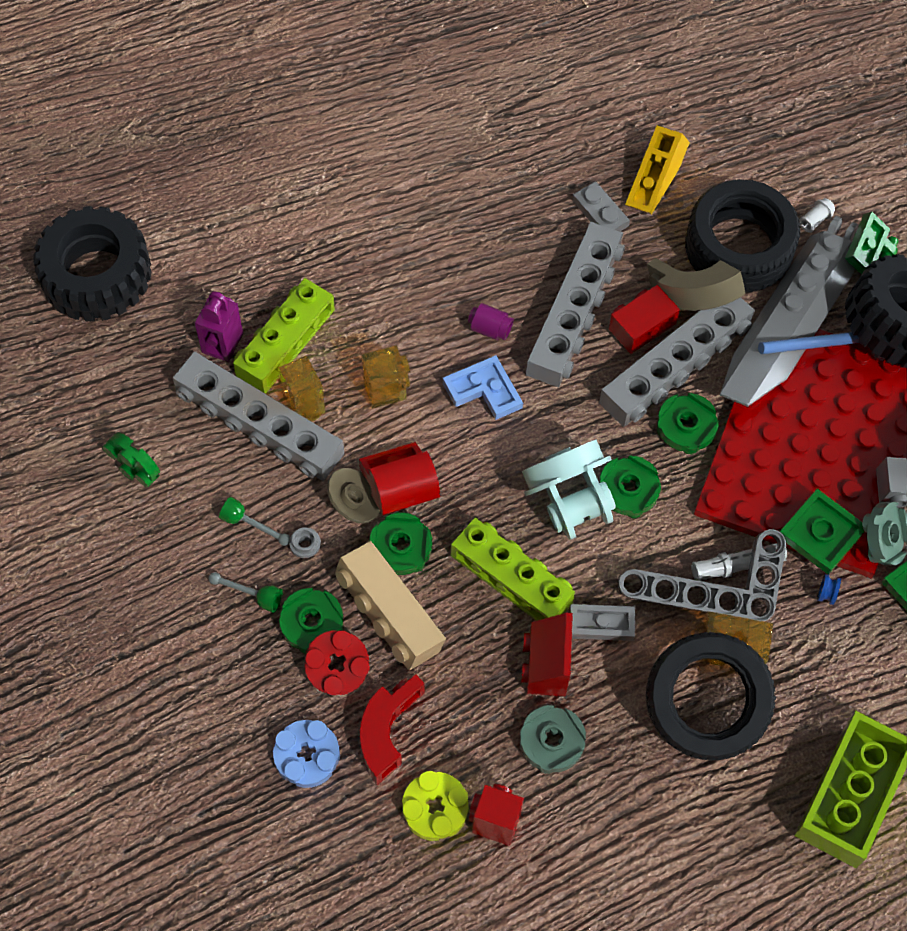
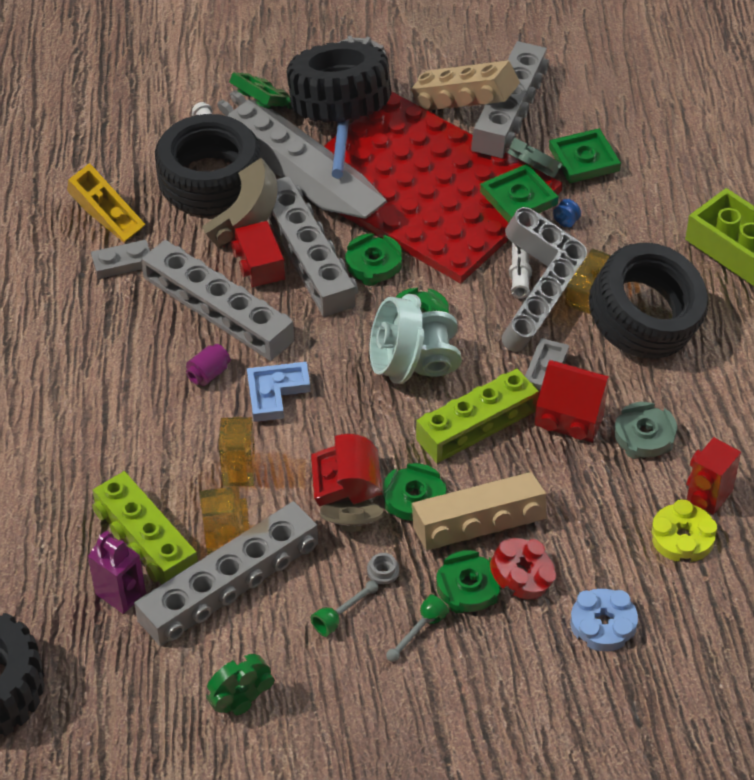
camera: 70 degrees left, 15 degrees down
red arch [360,674,425,785] -> none

